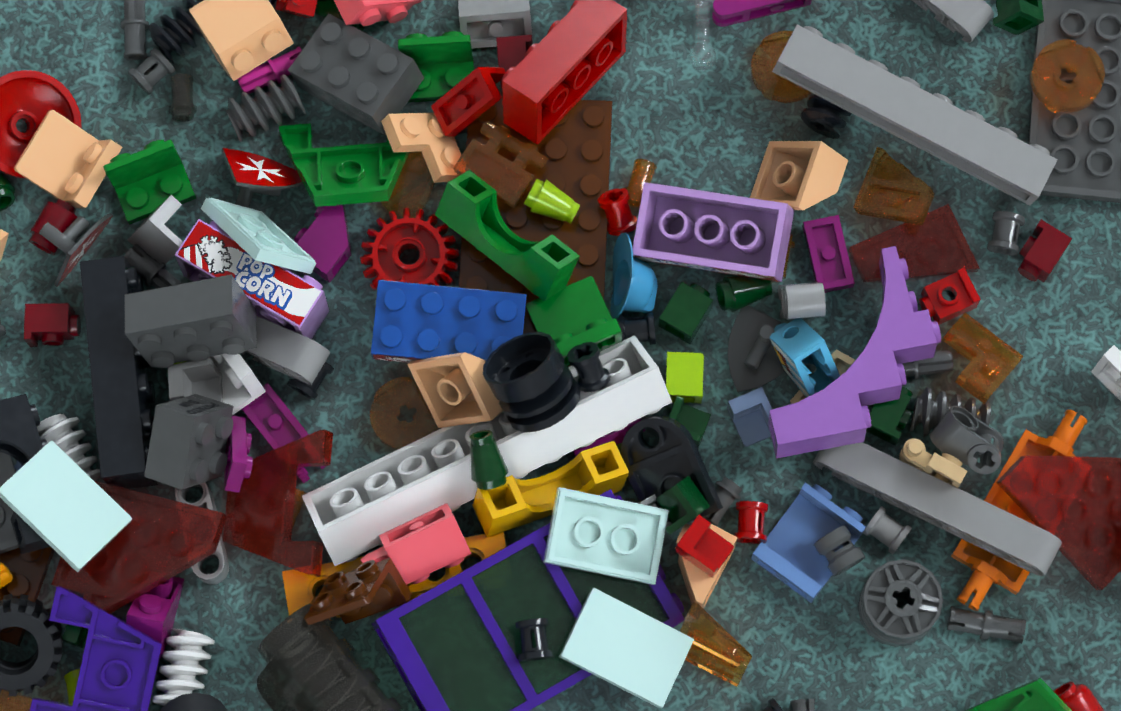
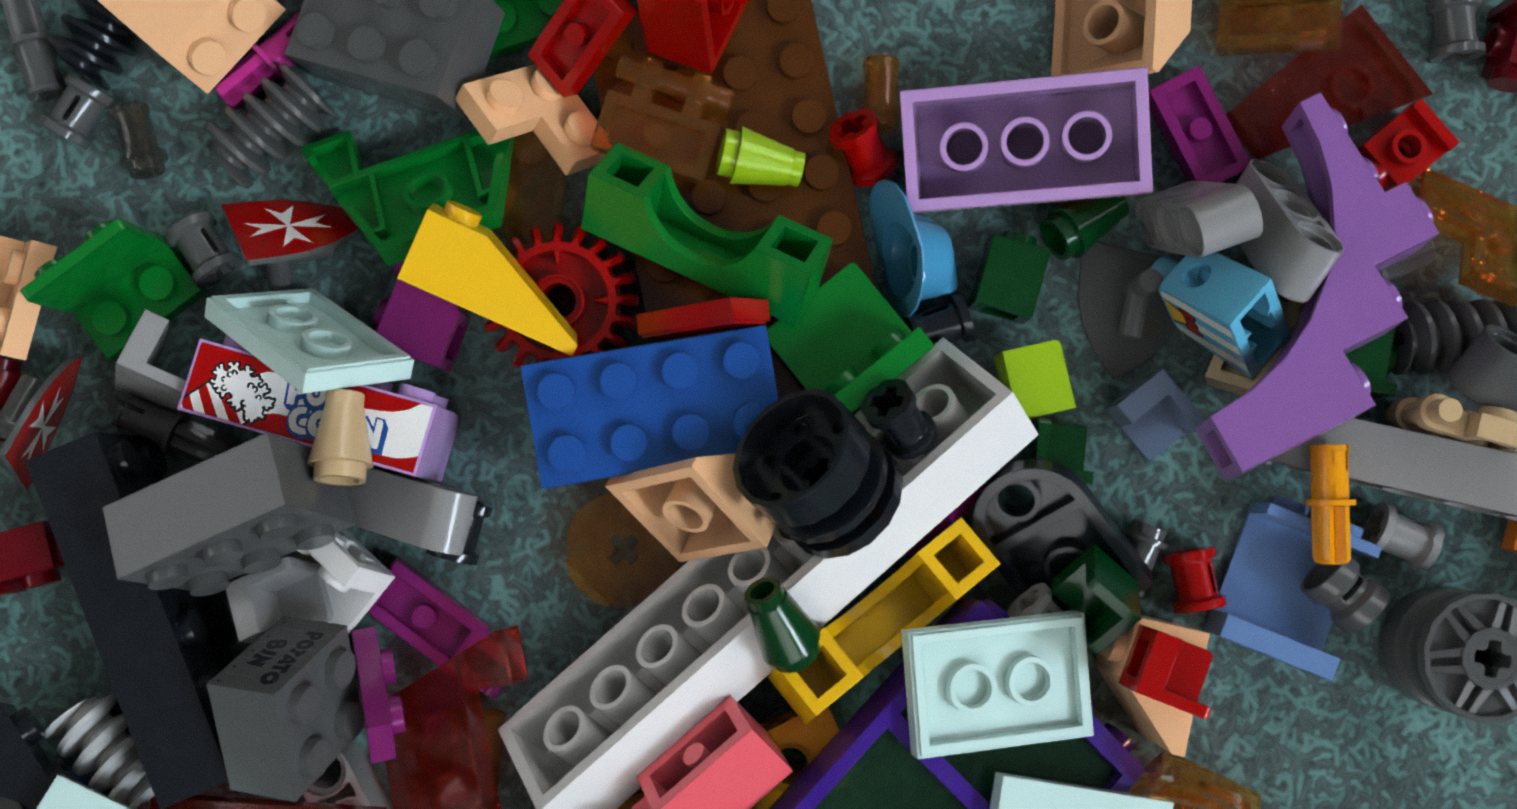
camera: 20 degrees left, 10 degrees up
none -> dark grey bush [164,211,243,288]
none -> tan cone [307,389,374,486]
none -> yellow slope [397,200,577,356]
none -> red tile [636,297,770,339]
none -> light grey beam [1236,159,1345,303]
none -> light orange axle [1304,444,1356,565]

